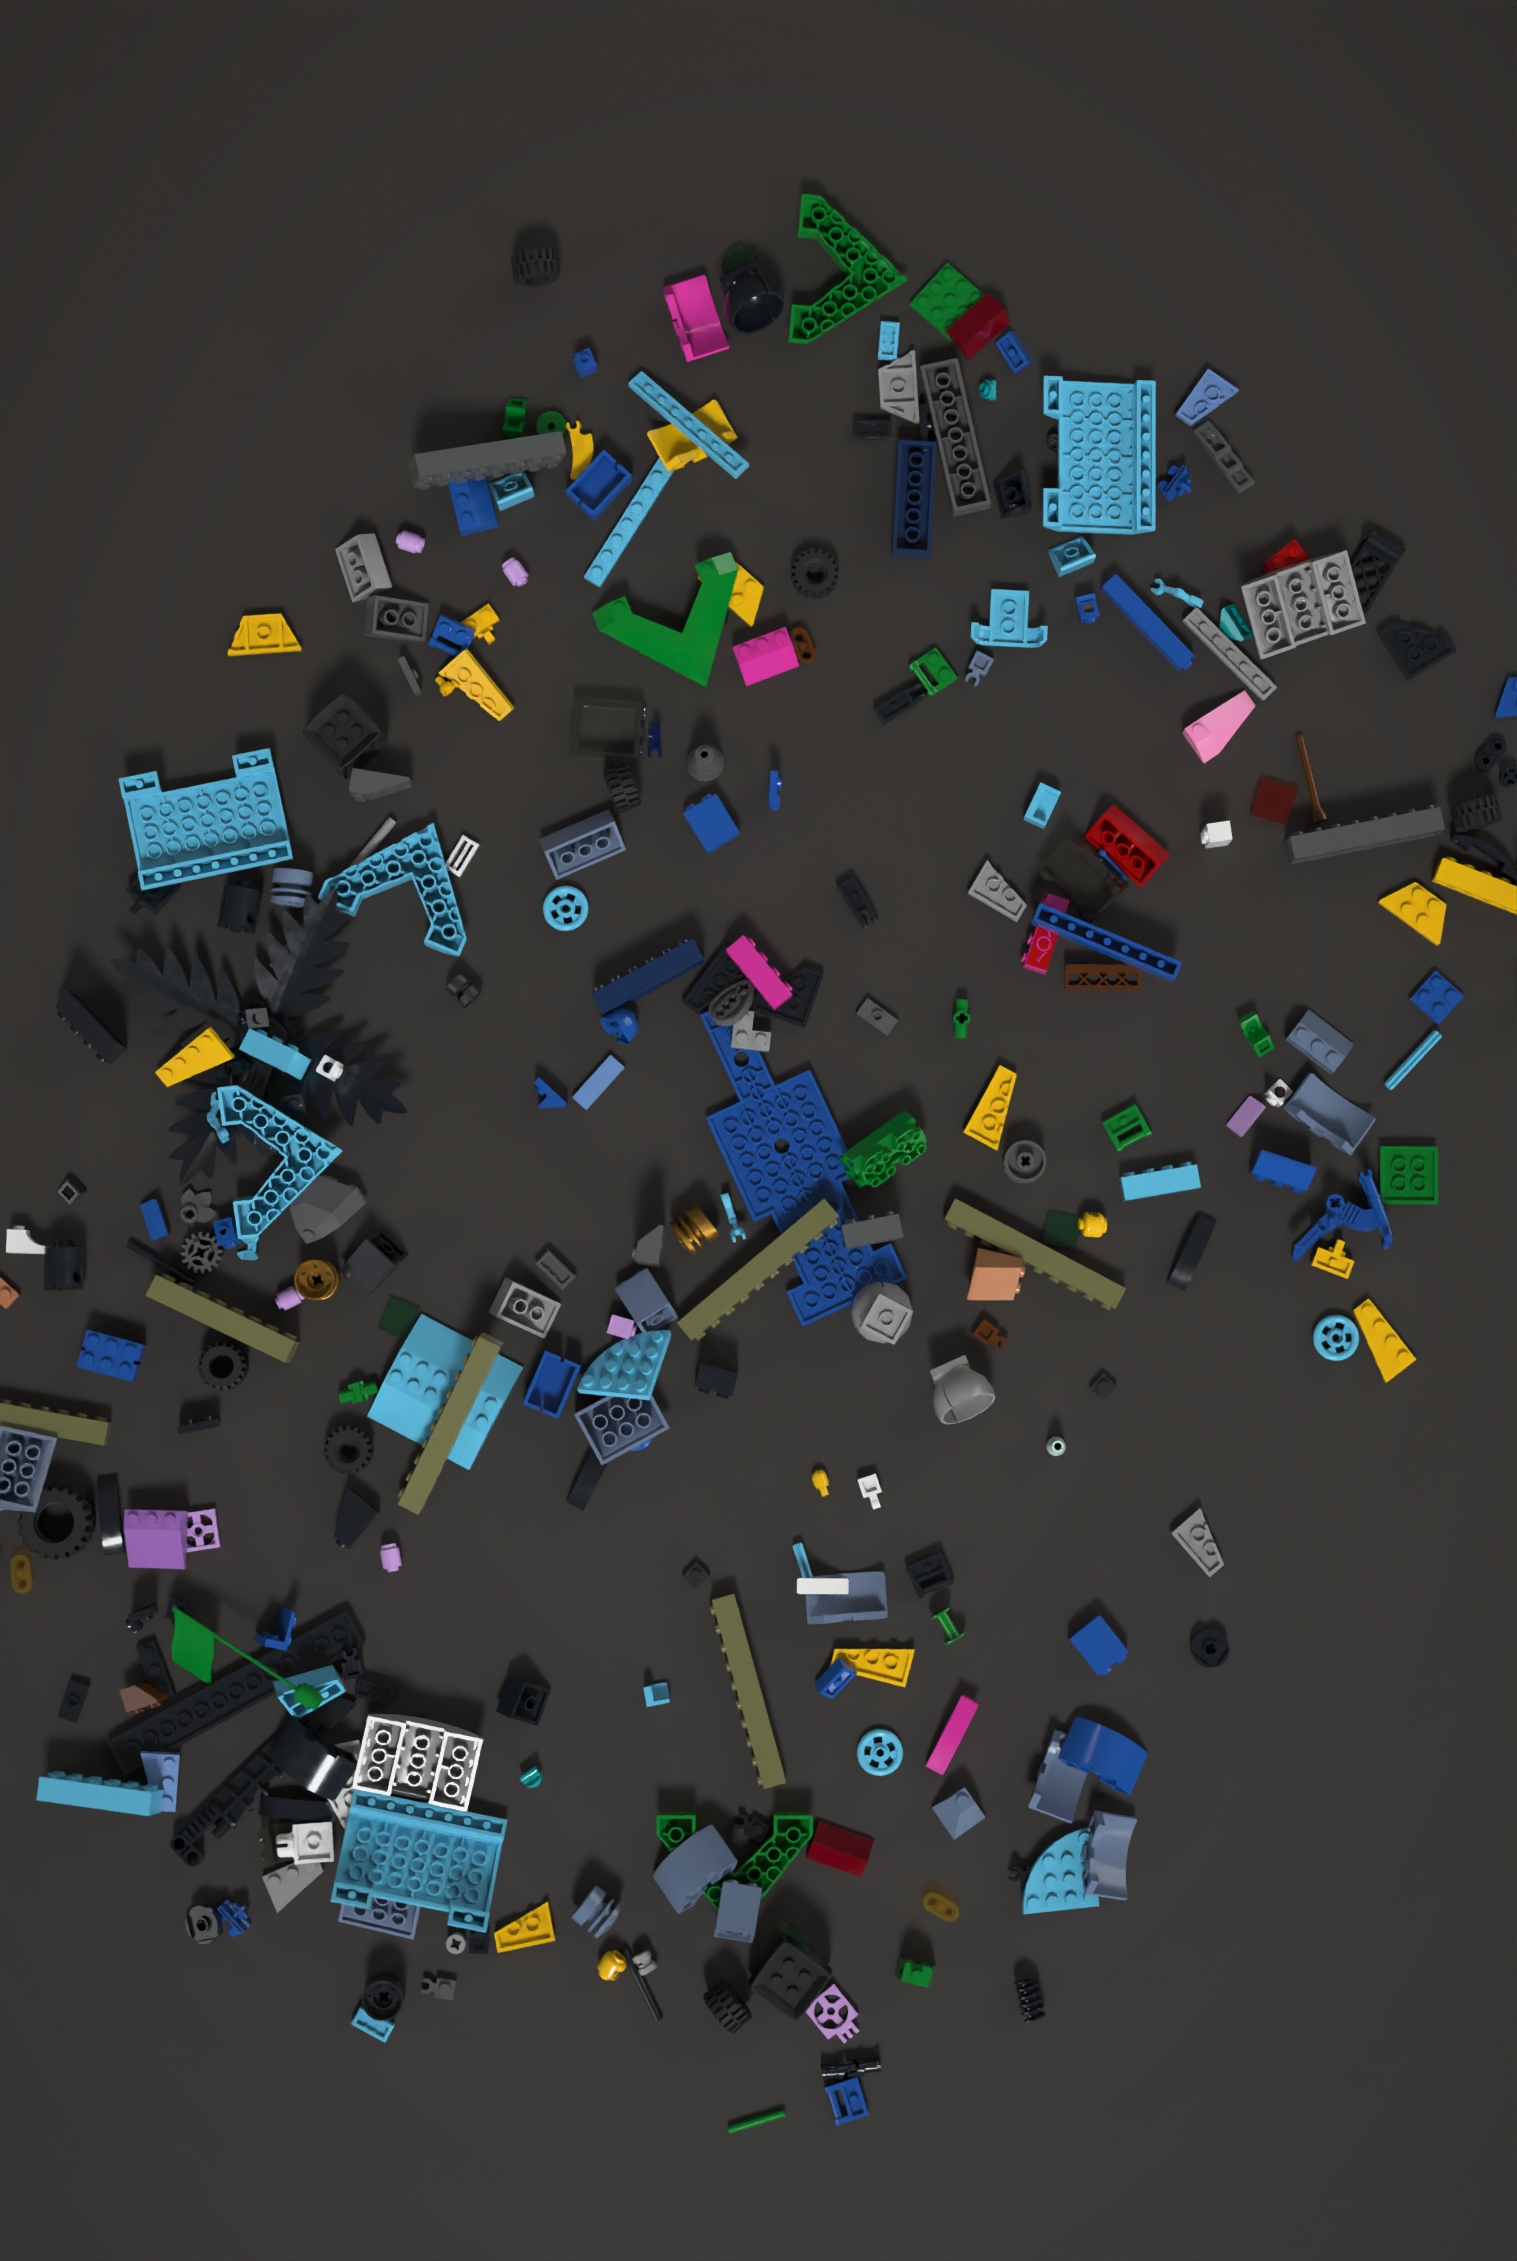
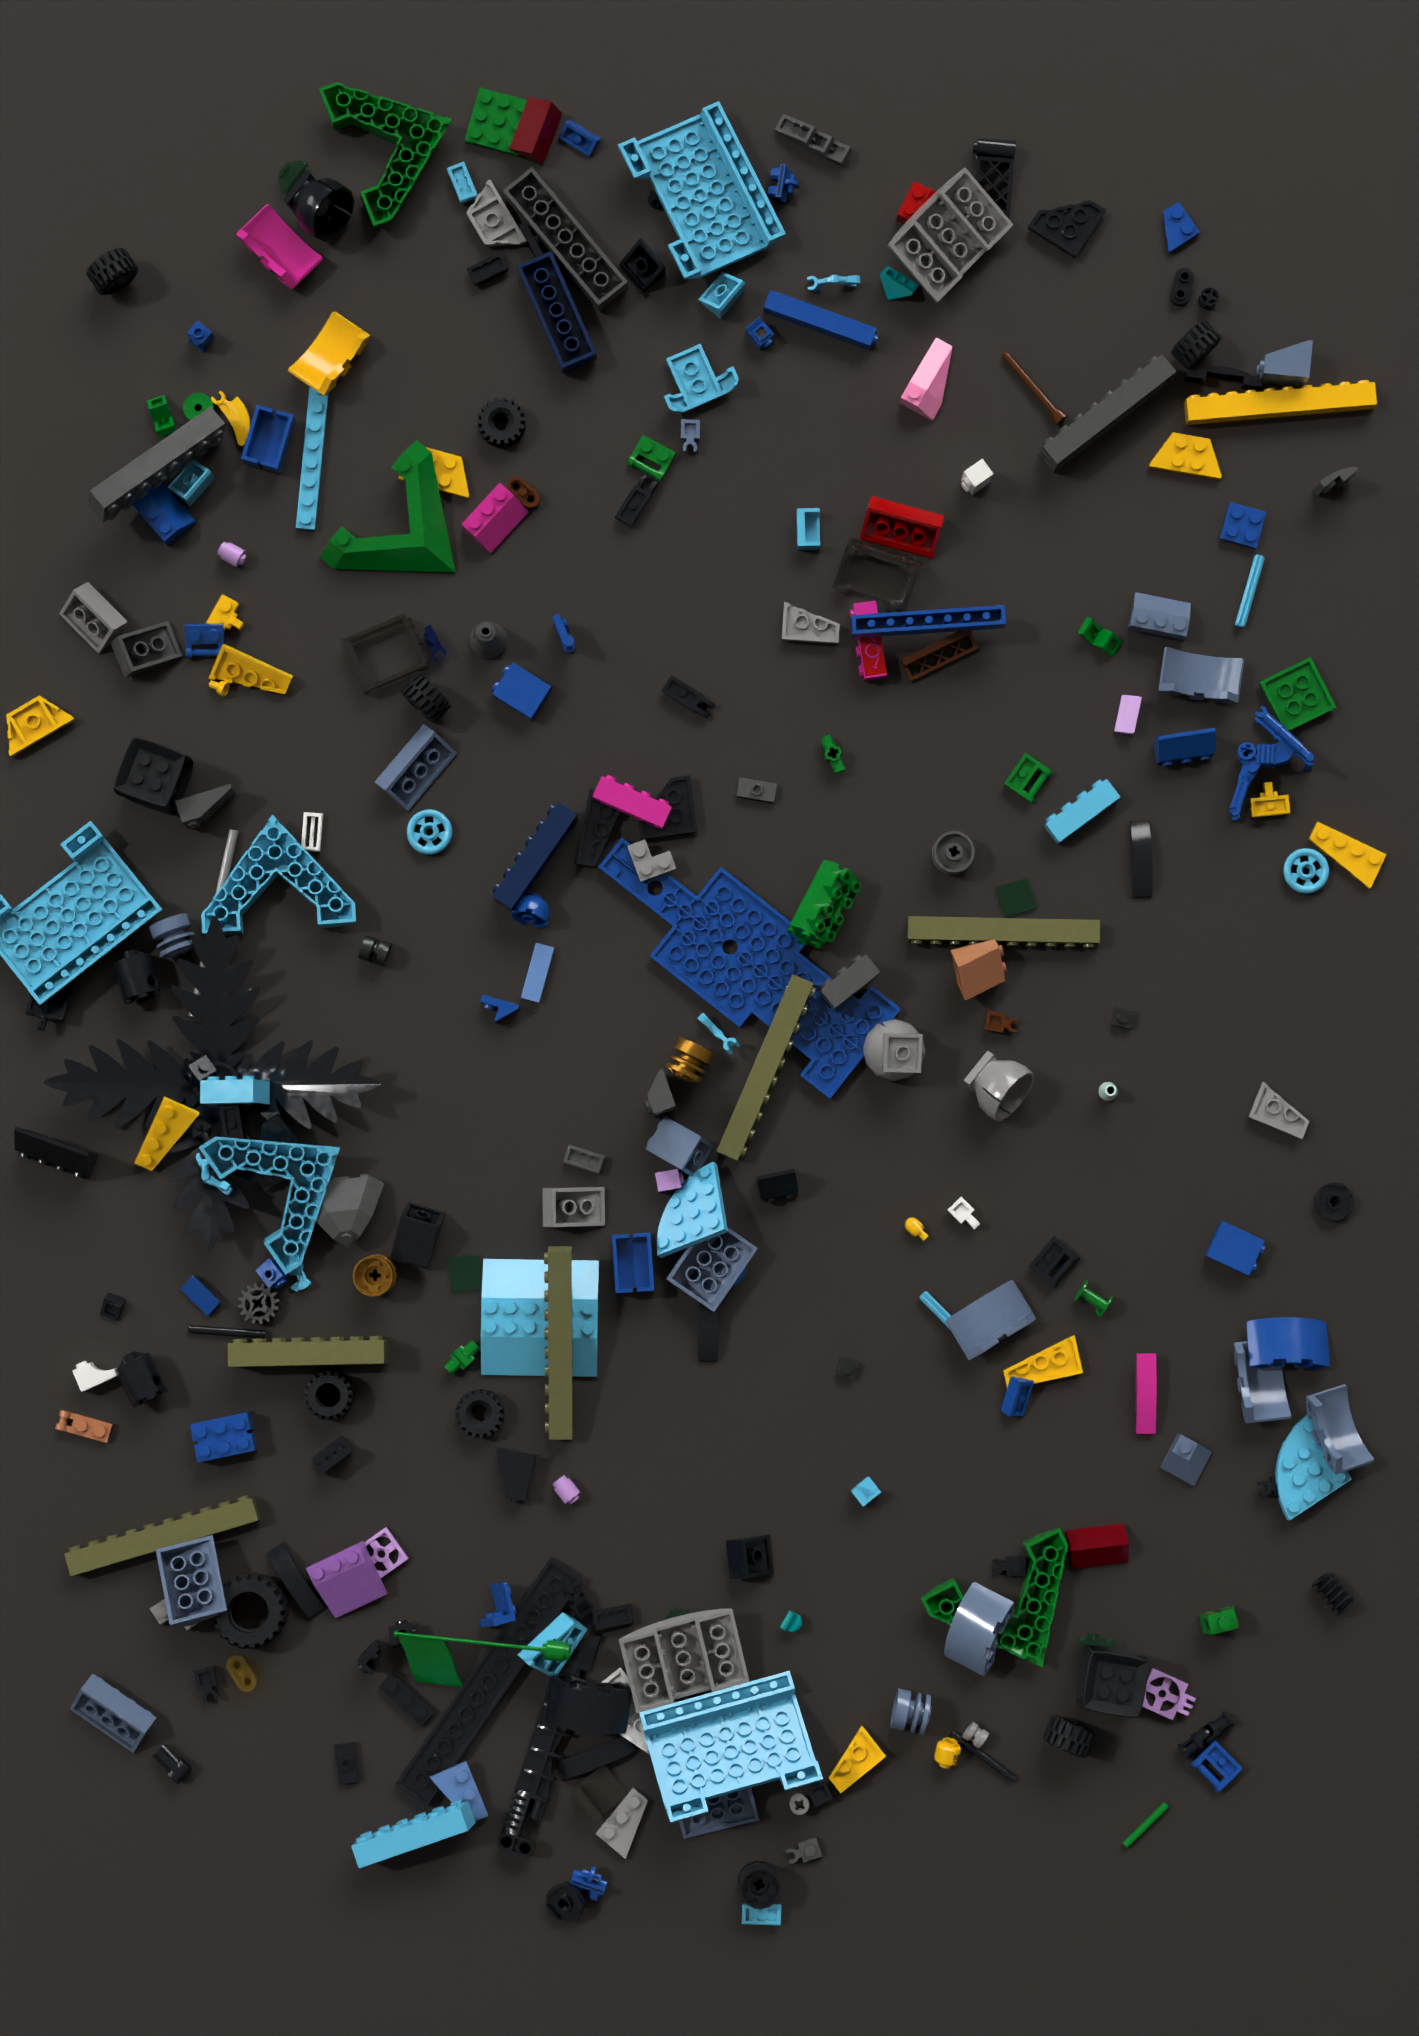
camera: 30 degrees left, 0 degrees up
reddish brown slope [119,1681,168,1714] -> none
dark grey plate [180,1189,217,1223] -> none
lavender brick [275,1286,305,1311] -> none
white plate [276,1822,334,1864] -> none
white bracket [316,1055,344,1082] -> none
lavender brick [396,530,425,554] -> none
dark grey plate [398,656,422,696] -> none
medium azure plate [628,371,749,479] -> none
dark grey piece [708,980,755,1026] -> none
olive brick [709,1593,786,1789] -> none
sand blue slope [714,1880,762,1943] -> none
white sticker [797,1578,849,1594] -> none
medium azure plate [857,1729,903,1776] -> none
clear yellow plate [923,1891,959,1922] -> none
yellow wing [963,1065,1017,1151] -> none
teal plate [979,379,996,401] -> none
yellow head [1078,1212,1107,1238] -> none
blue hinge [1099,849,1128,880] -> none
medium blue wing [1175,369,1239,427] -> none
light grey plate [1182,607,1277,702] -> none
clear red plate [1250,778,1298,826] -> none
white bracket [1265,1079,1293,1108] -> none

